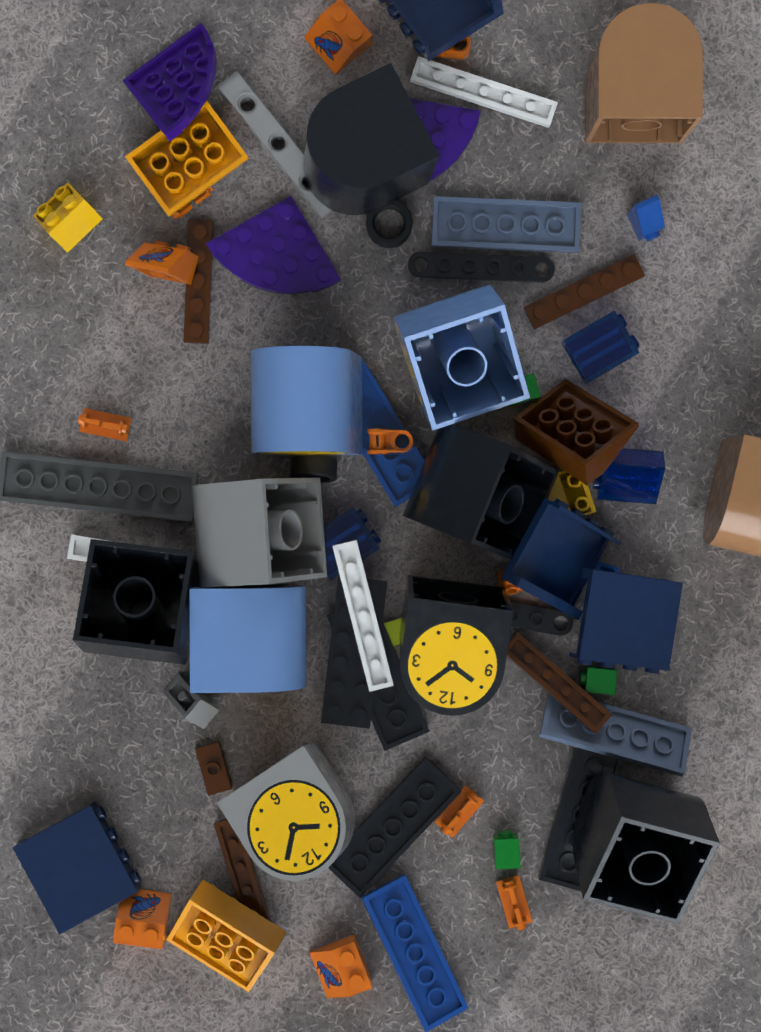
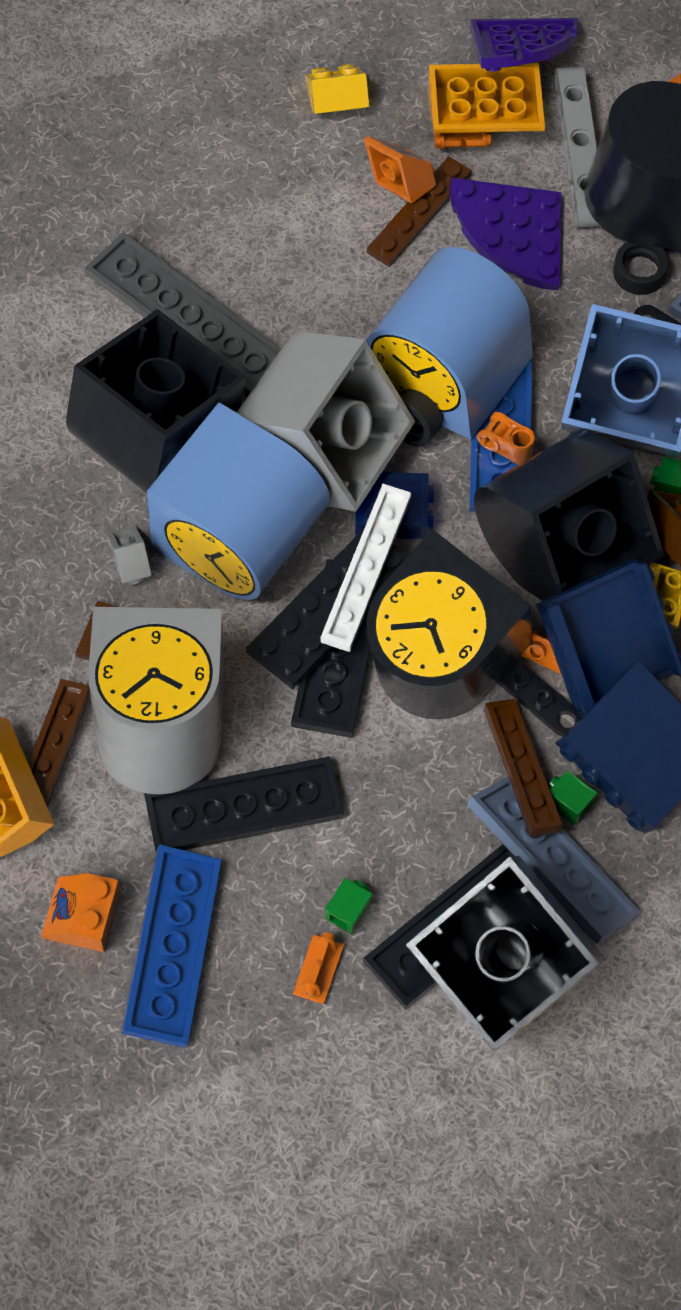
camera: 35 degrees right, 25 degrees down
orange hinge [78,408,132,442] -> none
orange hinge [434,785,484,838] -> none

